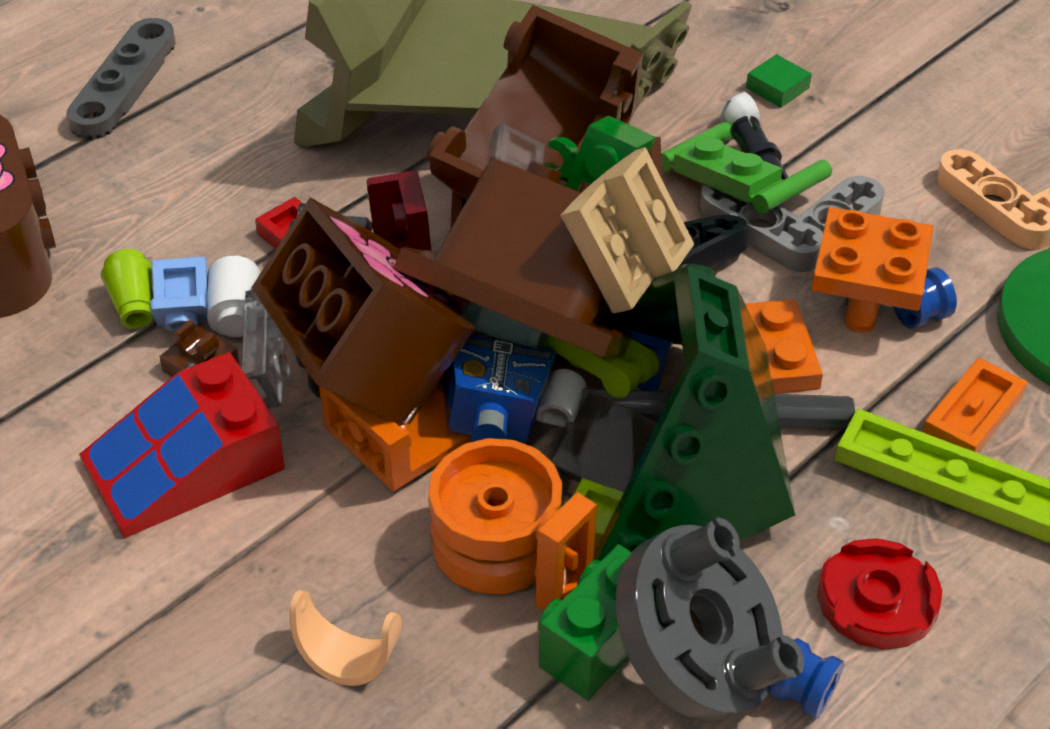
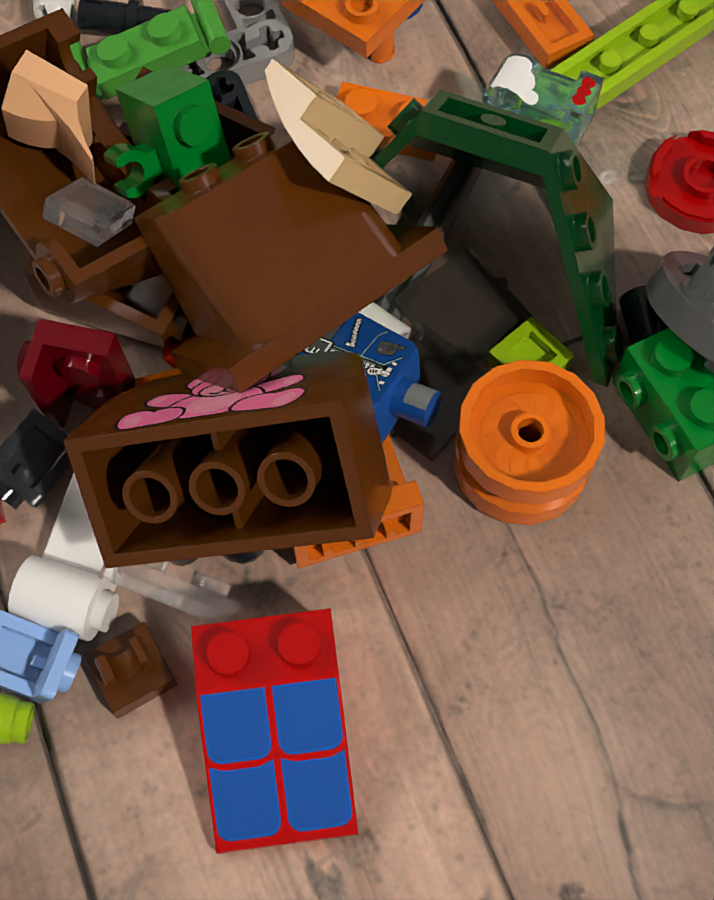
camera: 65 degrees left, 20 degrees up
light nougat helmet [290,590,403,686] -> none
orange plate [534,492,597,611] -> none
none -> light nougat slope [1,50,96,185]
none -> clear light blue leg [482,54,604,147]

